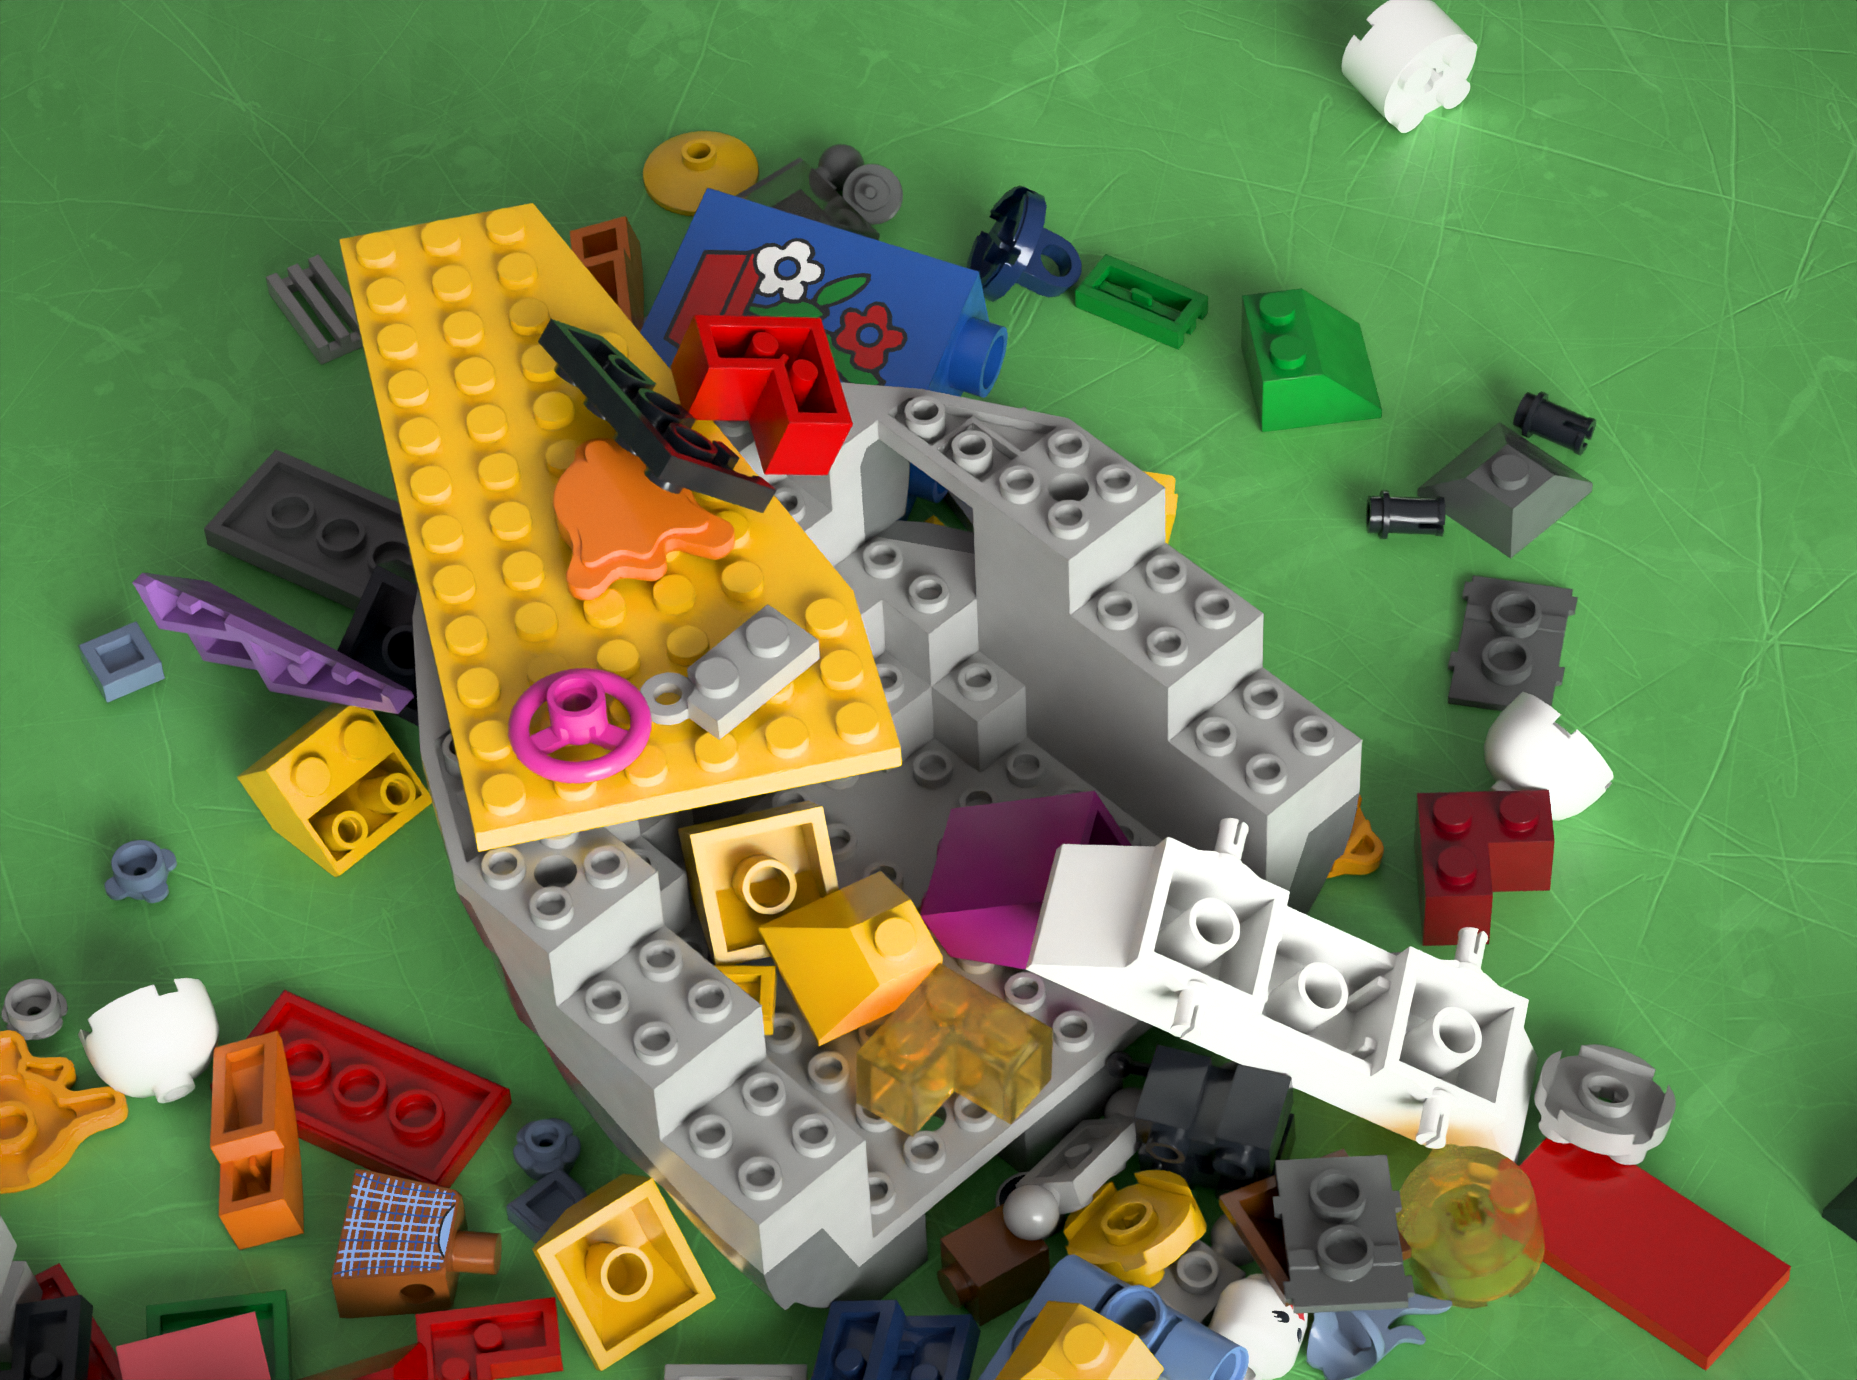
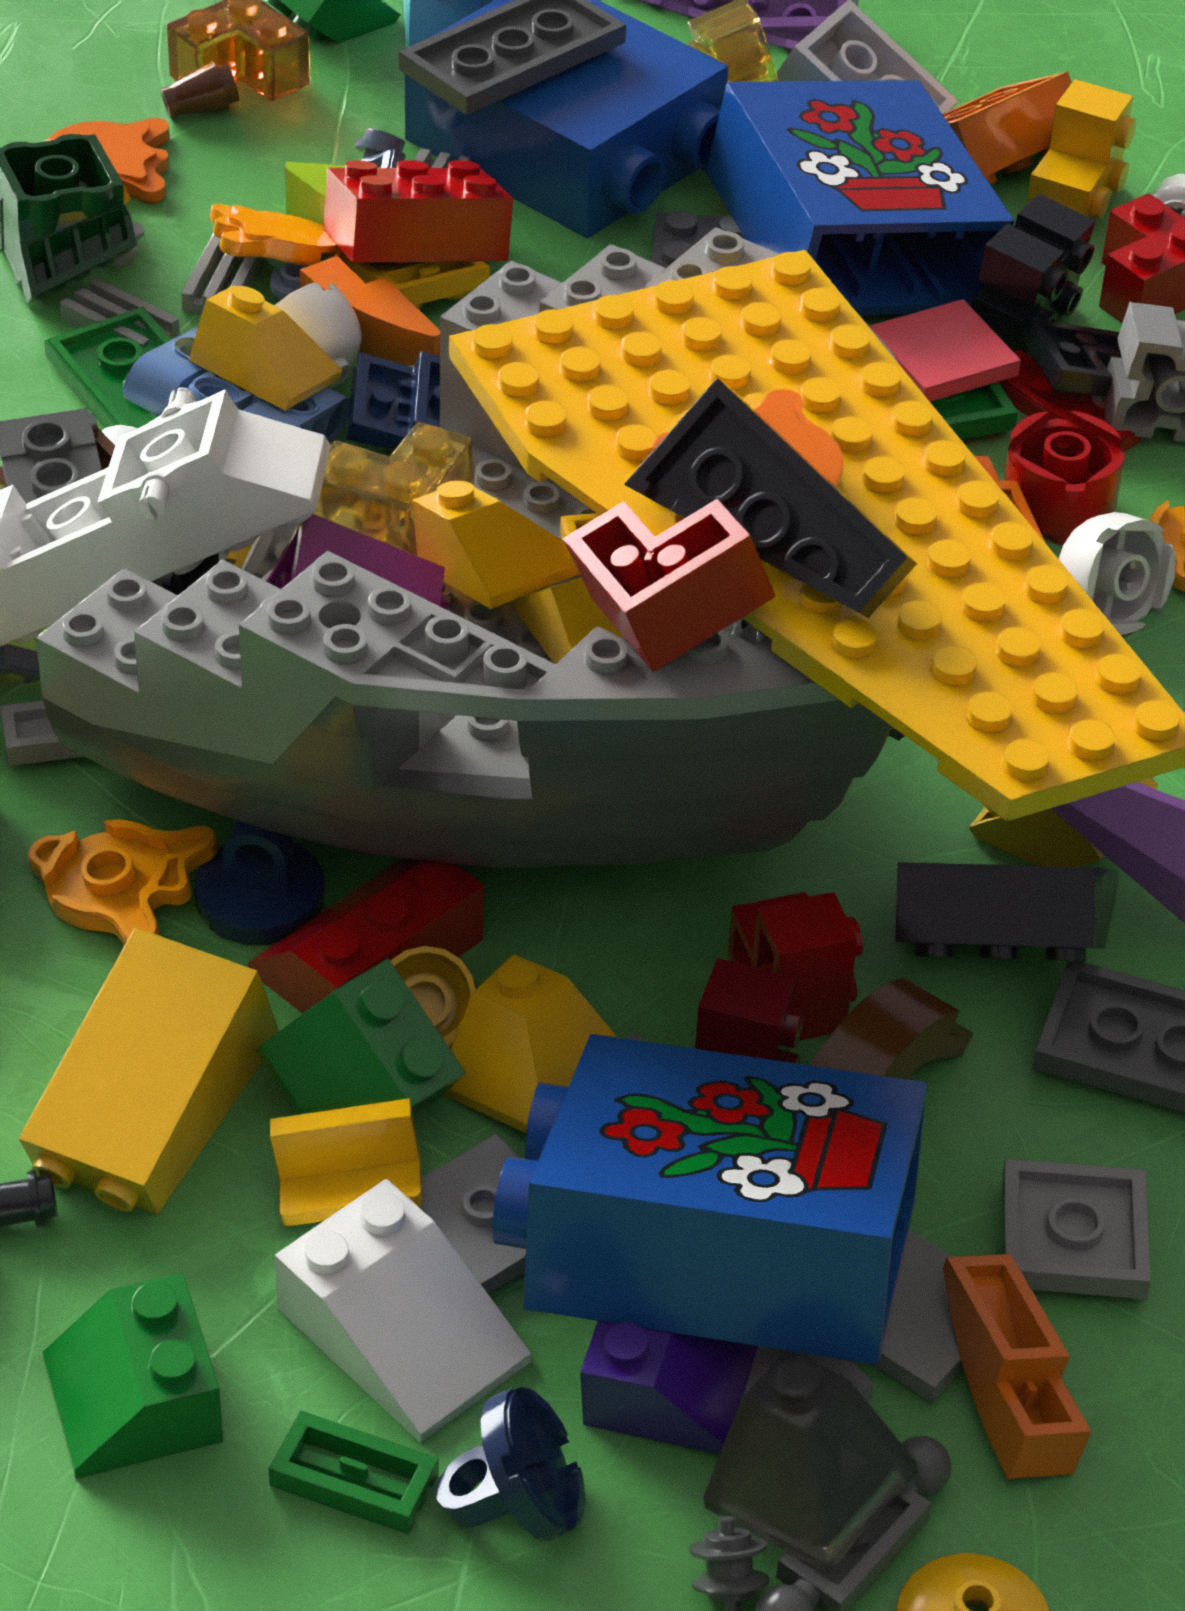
camera: 165 degrees right, 5 degrees down
dark pink piece [508,668,652,783] -> none
light grey hinge [640,604,820,740] -> none
none -> yellow slope [19,927,279,1215]
none -> white slope [275,1178,532,1443]
none -> red brick [1004,411,1125,545]

